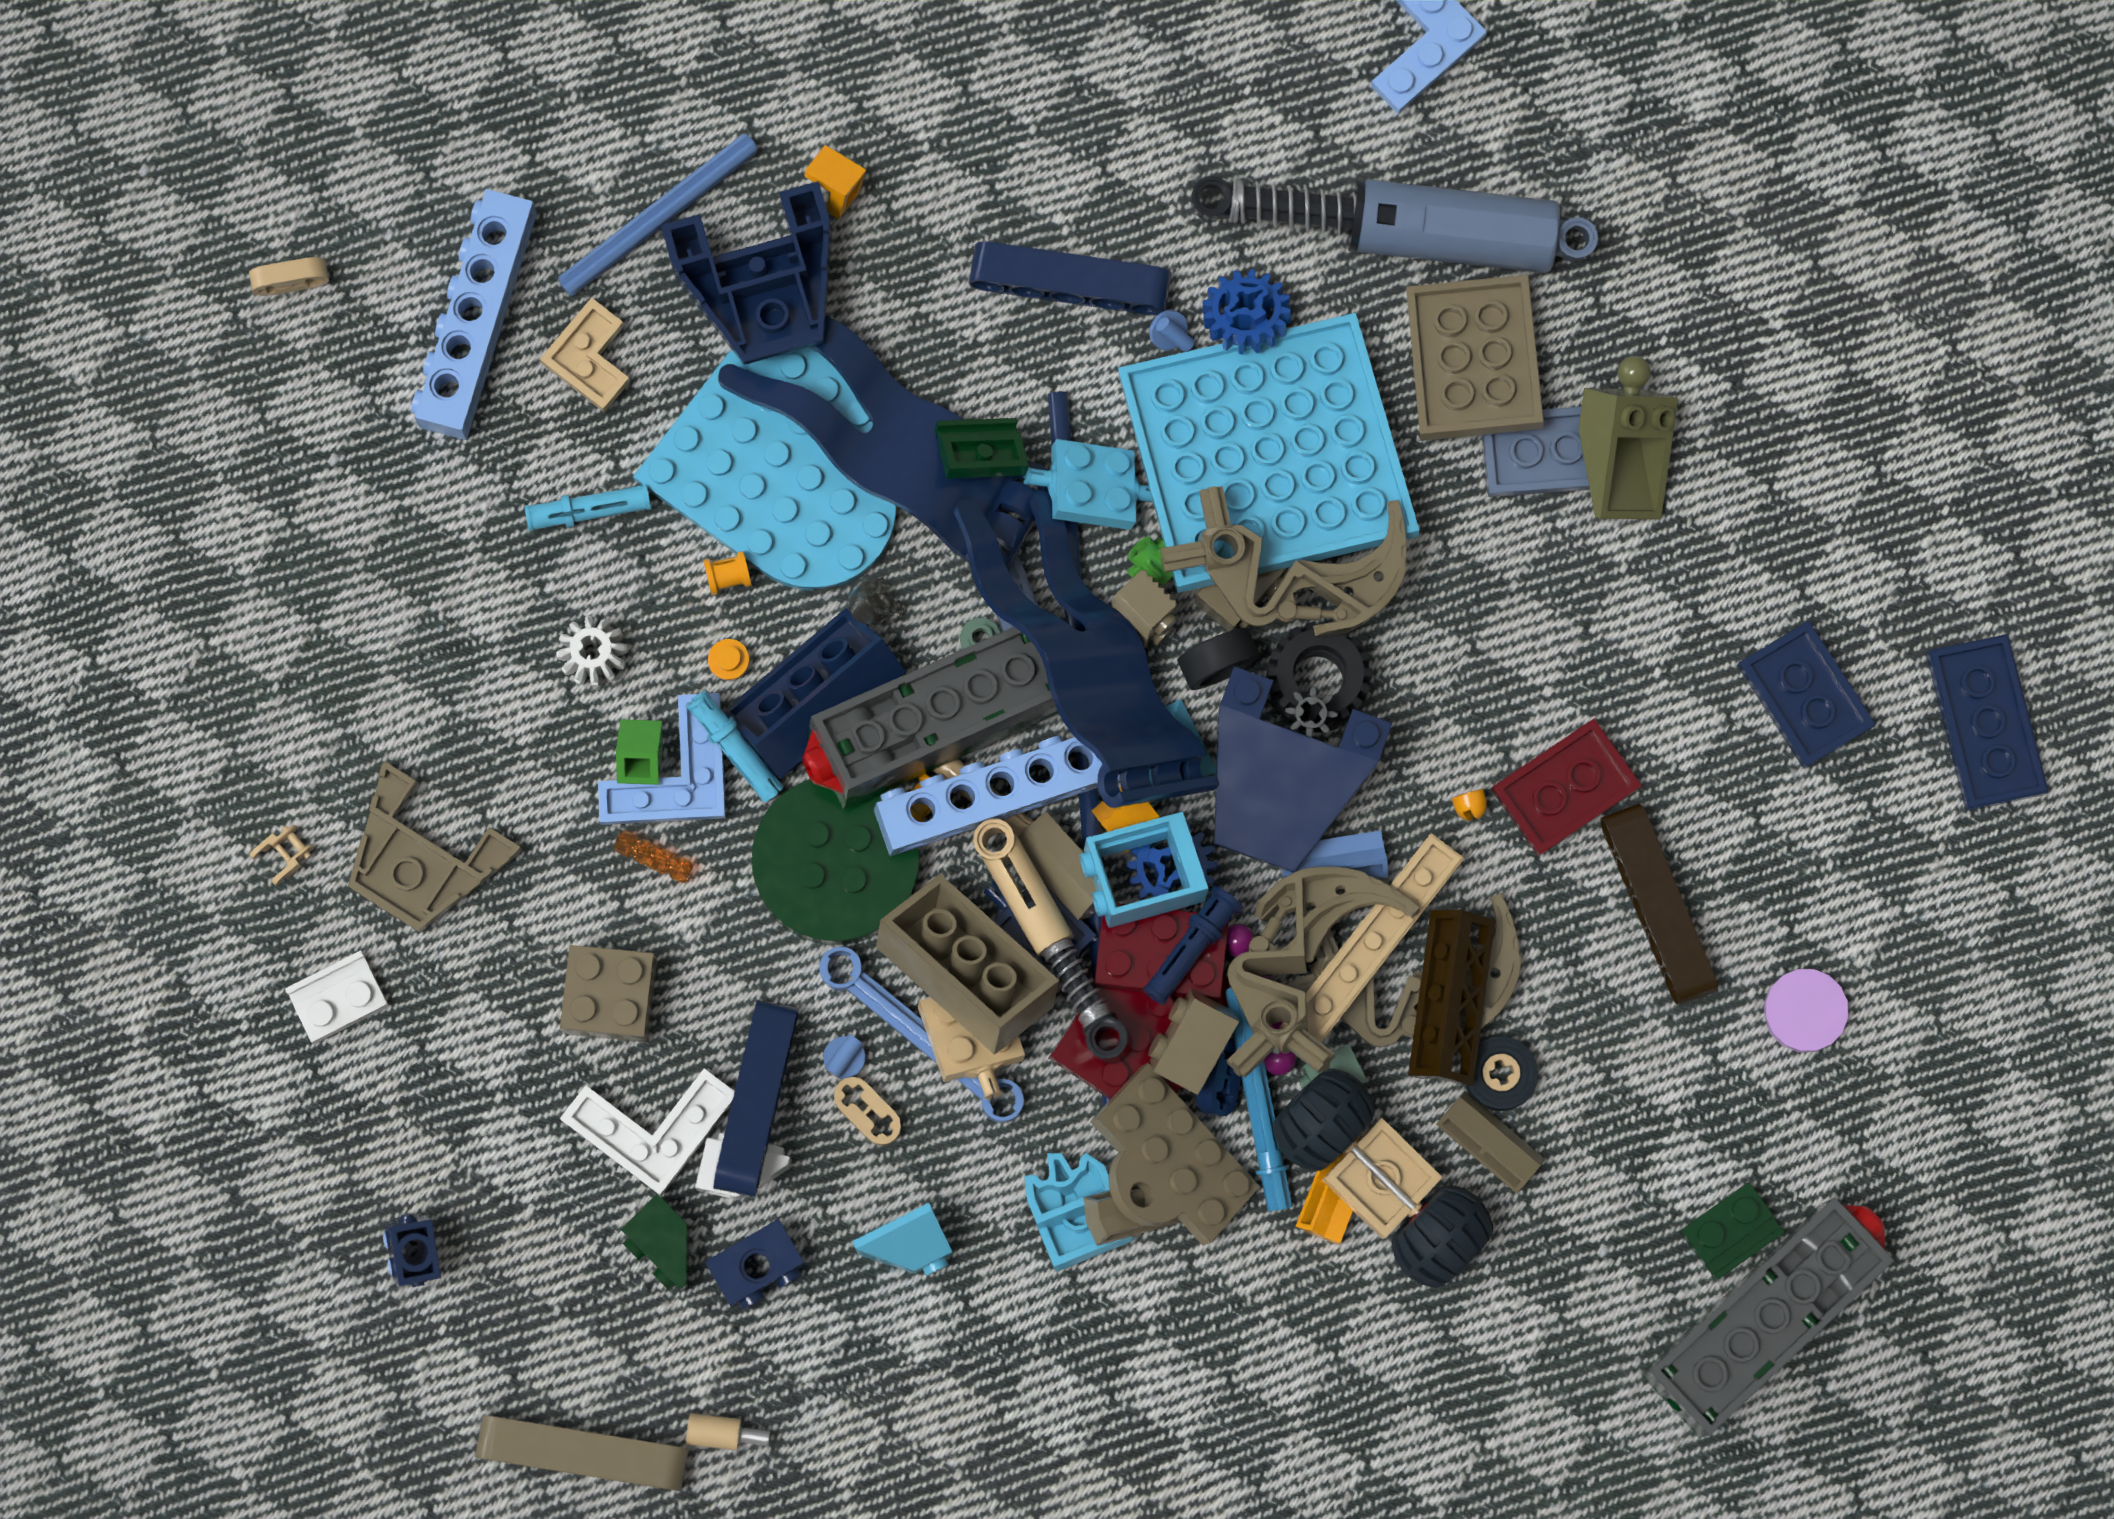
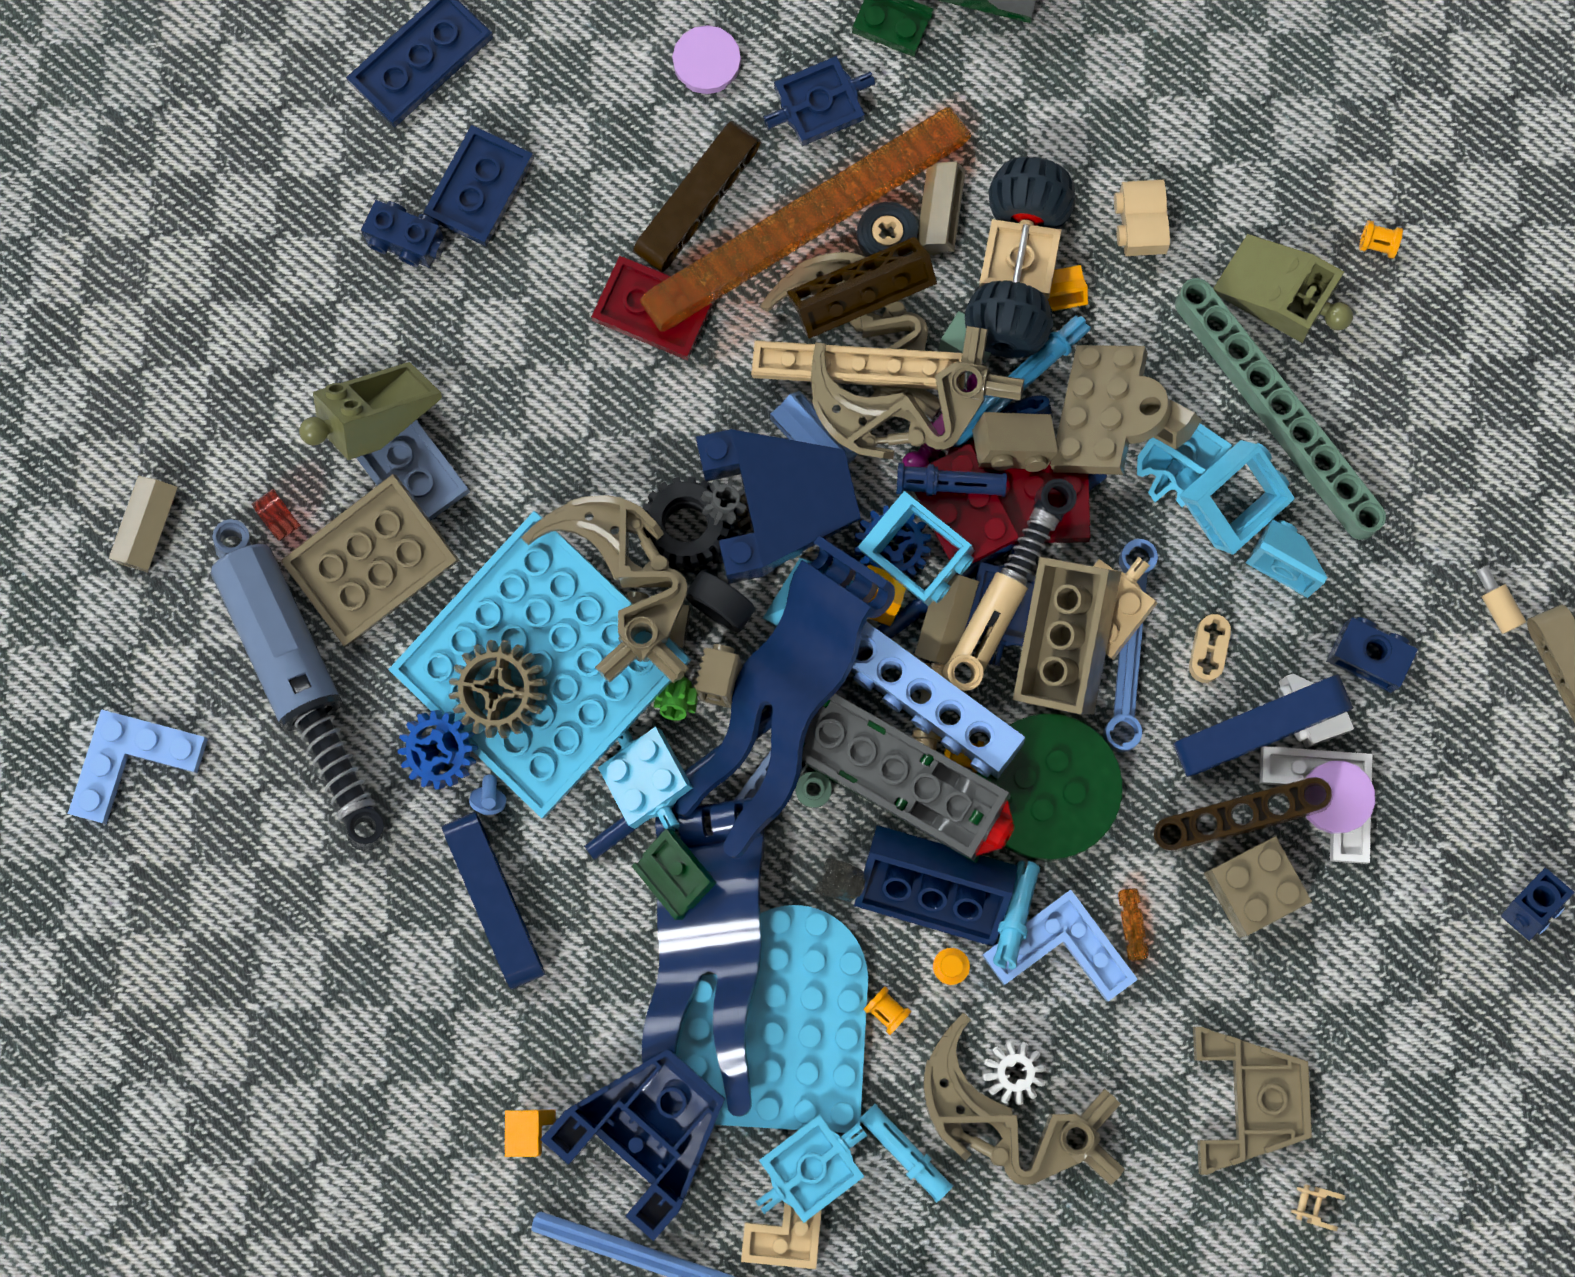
camera: 120 degrees left, 0 degrees up
white plate [285,950,389,1044] -> none
bright green brick [616,719,663,785] -> none
dark green slope [621,1194,690,1292] -> none
medium blue plate [823,1034,865,1079] -> none
light orange hinge [1451,788,1487,821] -> none
none -> dark tan piece [108,475,178,573]
none -> clear red piece [251,488,301,541]
none -> dark blue brick [361,200,445,268]
none -> dark tan gear [449,640,548,738]
none -> clear orange beam [640,107,971,331]
none -> medium azure plate [755,1115,867,1223]
none -> dark blue plate [763,56,875,146]
none -> dark tan piece [923,1013,1125,1186]
none -> tan brick [1114,179,1170,256]
none -> dark brown beam [1154,777,1333,852]
none -> sand green beam [1175,278,1386,540]
none -> medium azure window [1179,440,1295,555]
none -> olive slope [1213,234,1353,343]
none -> lavender tile [1304,761,1375,834]

